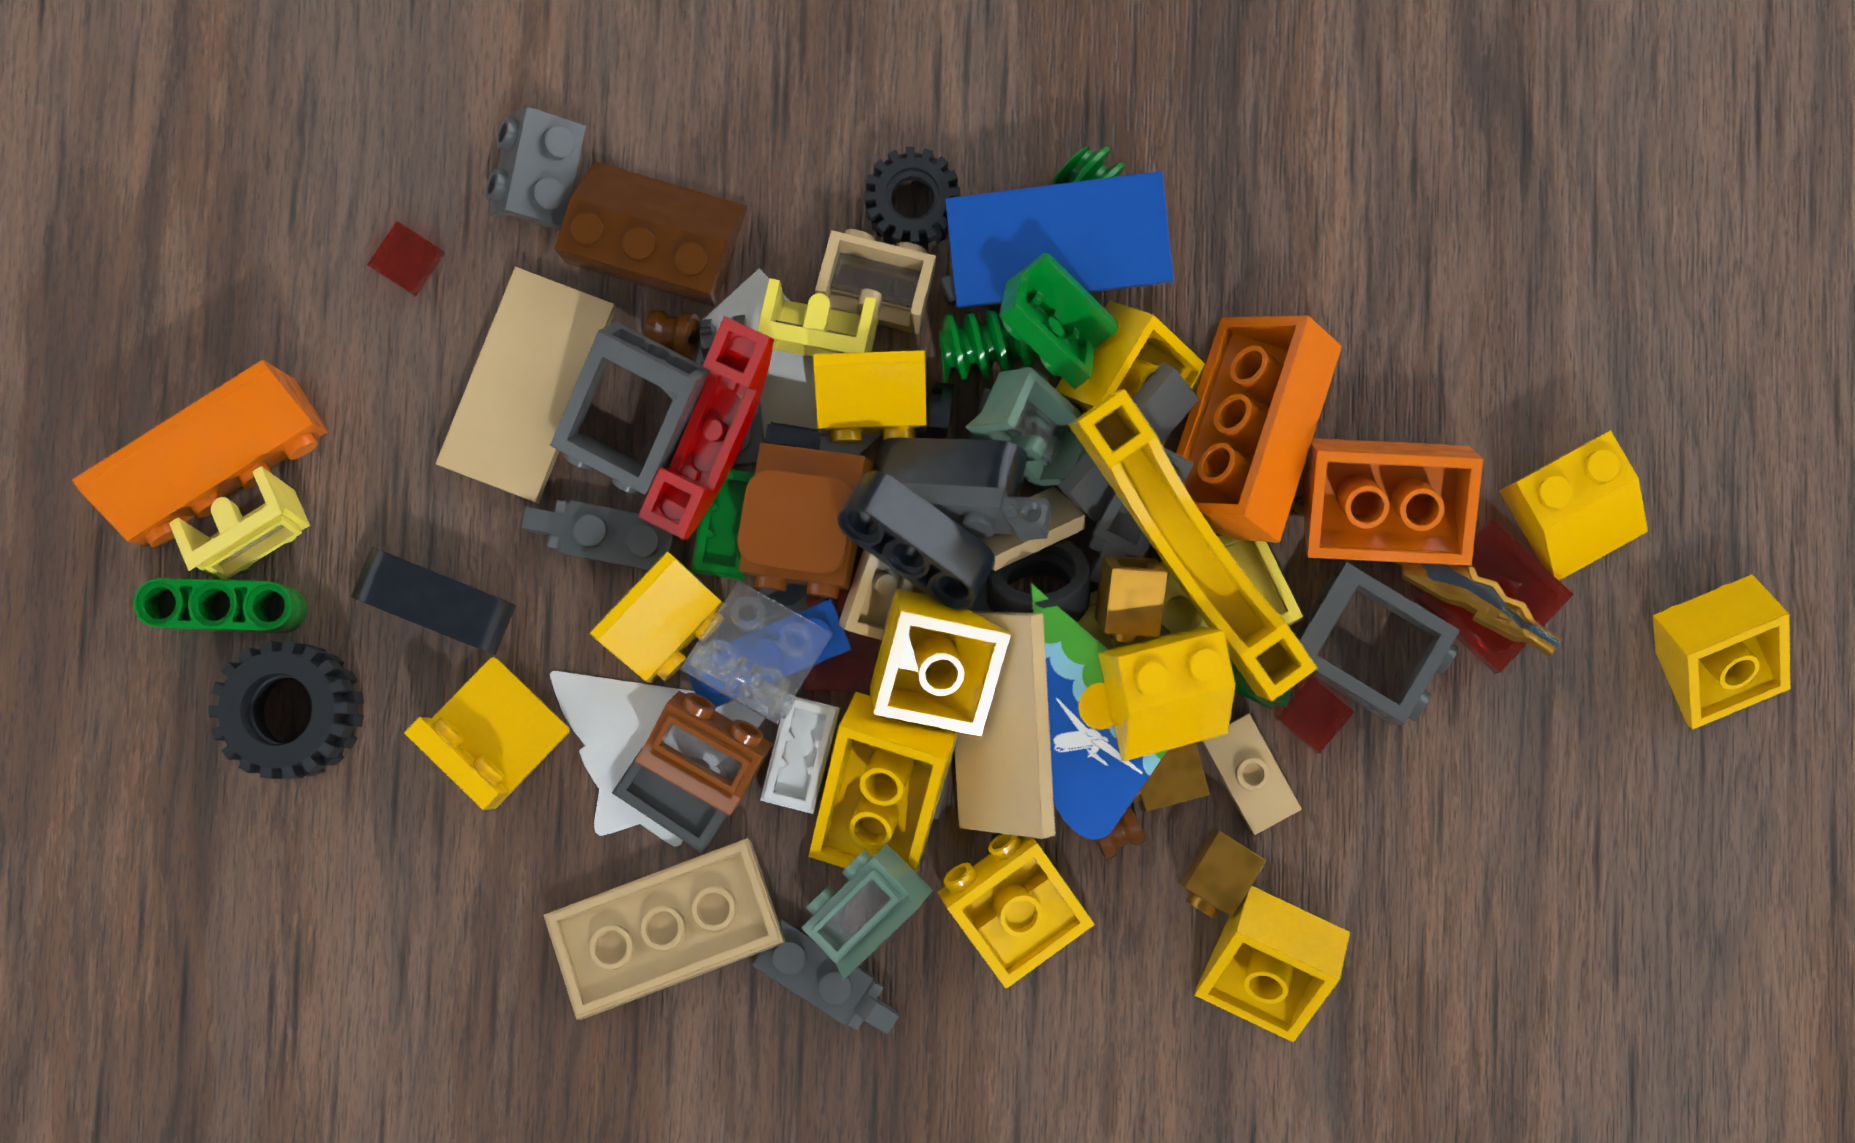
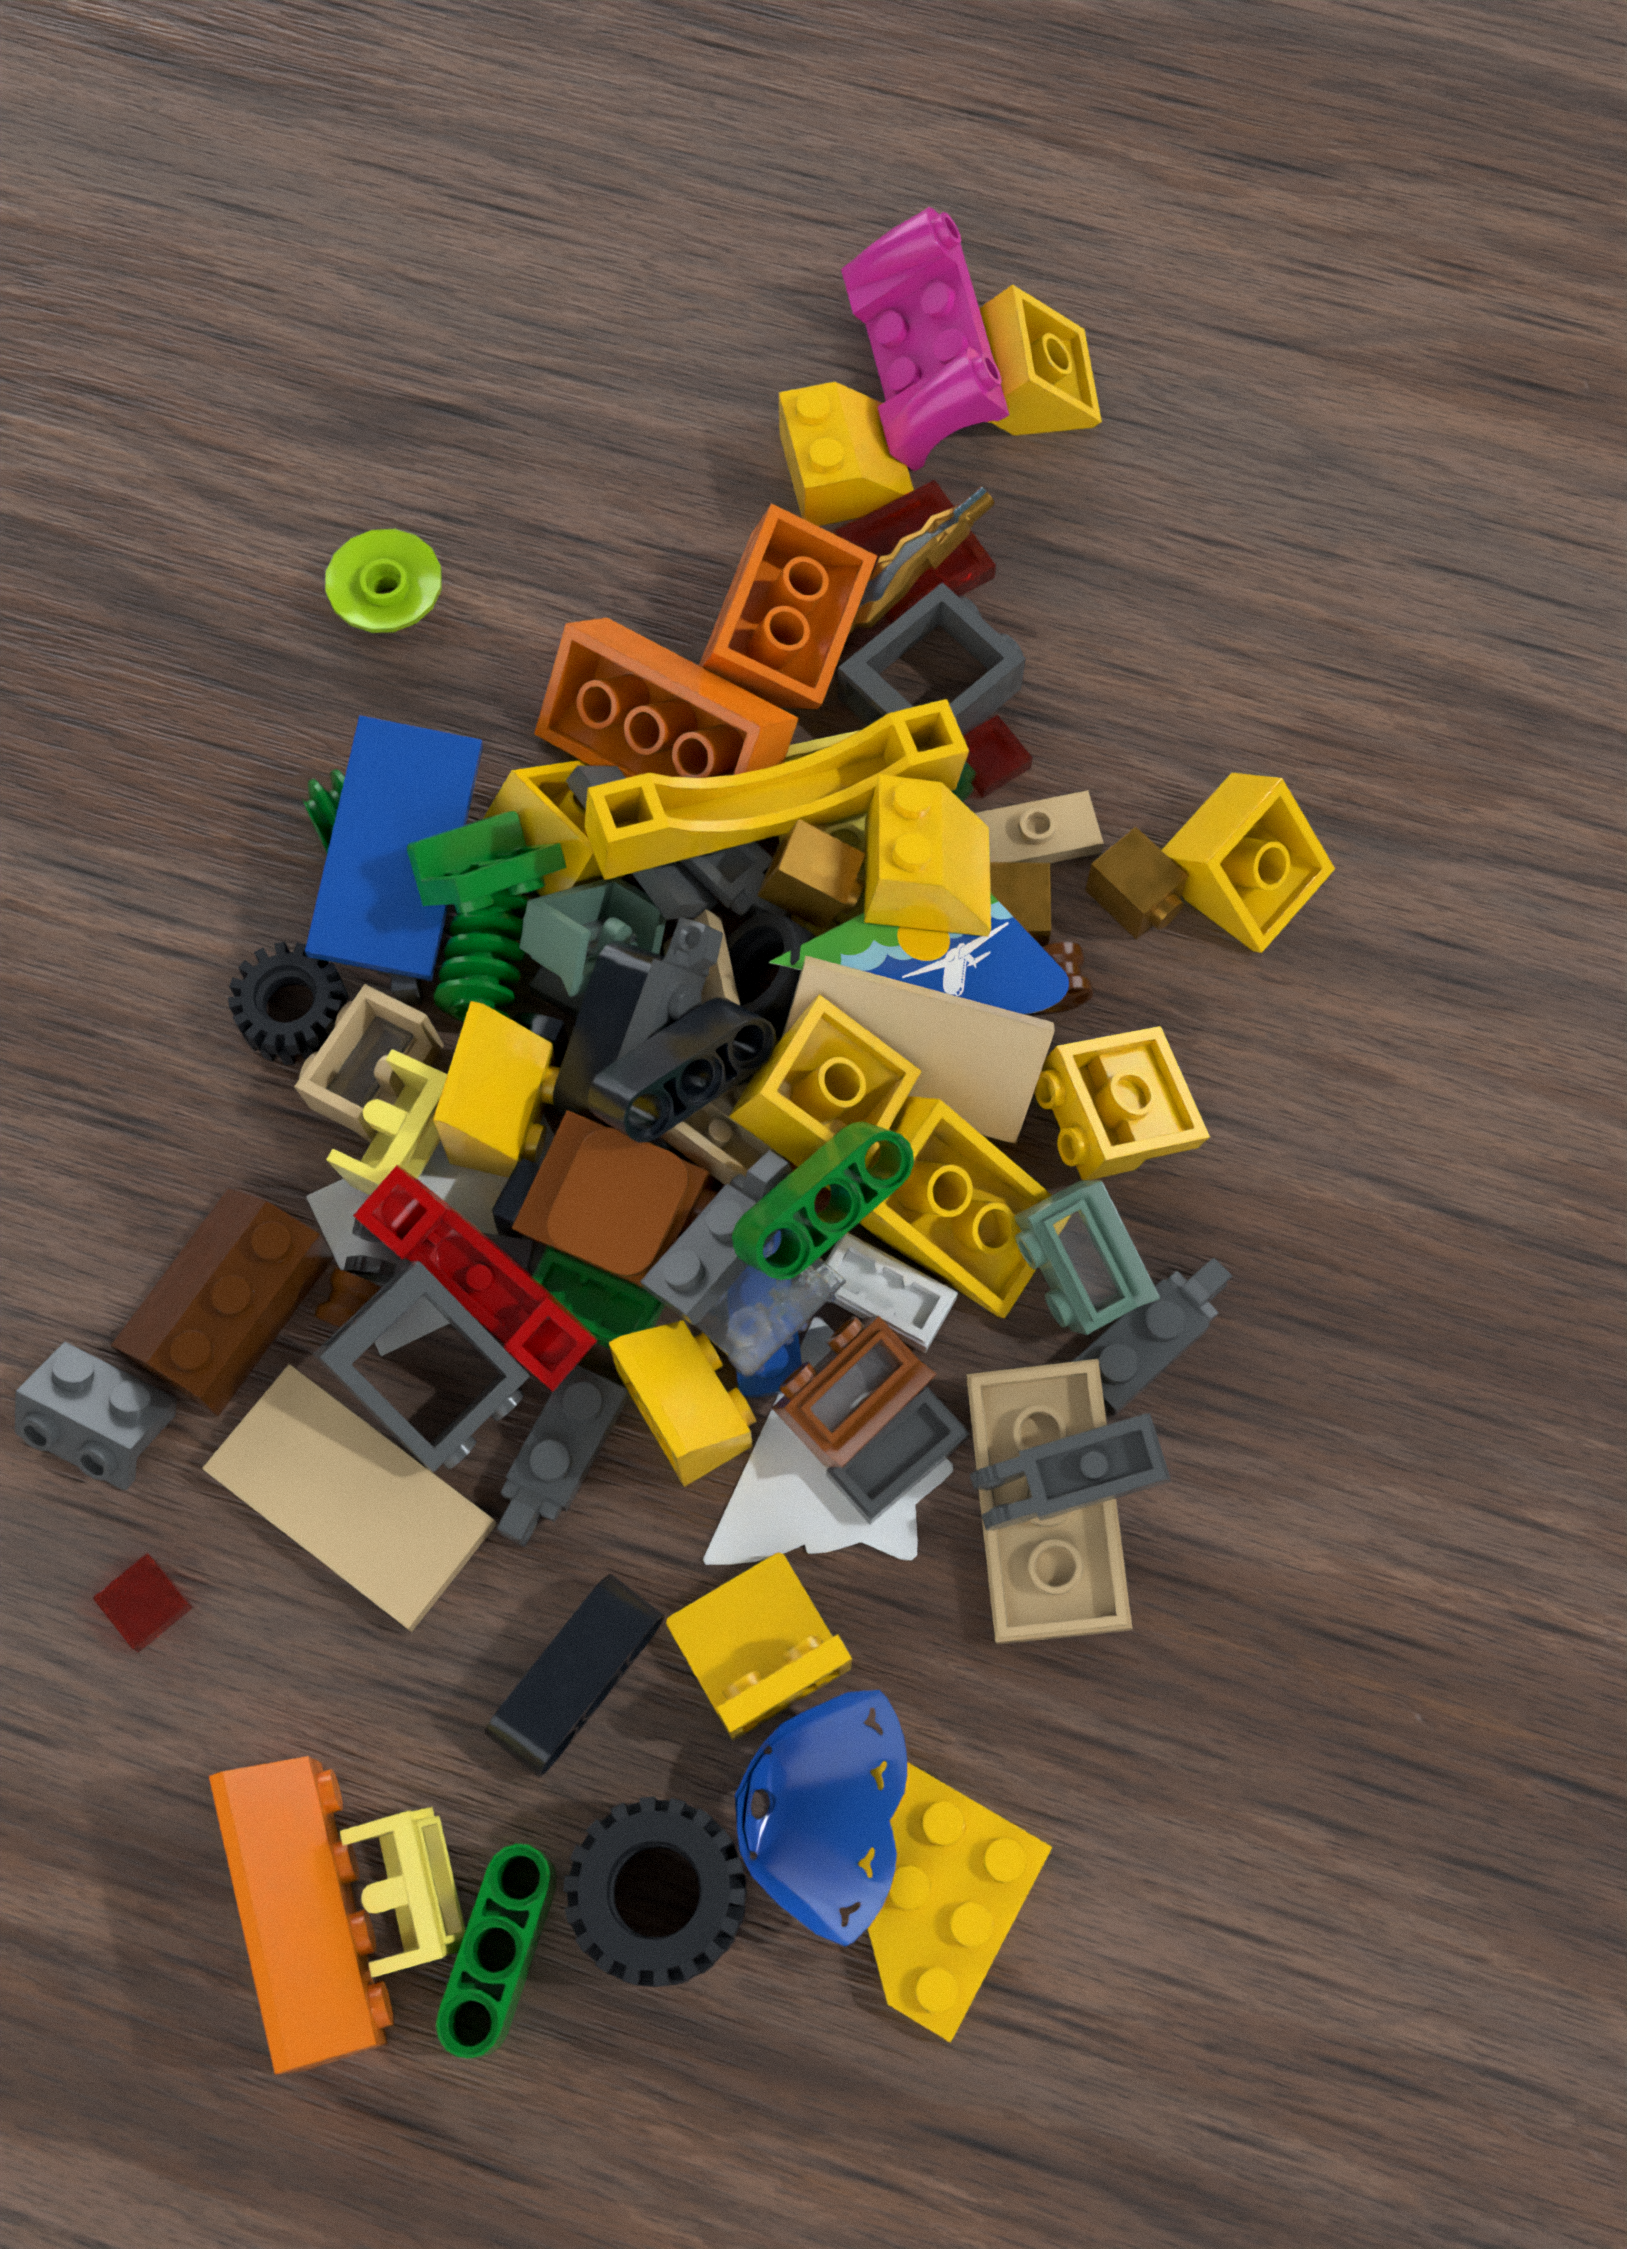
camera: 75 degrees left, 15 degrees down
none -> lime dish [325,529,442,633]
none -> dark grey hinge [640,1150,793,1325]
none -> green beam [732,1121,914,1280]
none -> blue piece [734,1690,907,1947]
none -> dark pink piece [841,207,1009,472]
none -> yellow plate [858,1761,1052,2043]
none -> dark grey hinge [970,1413,1171,1531]

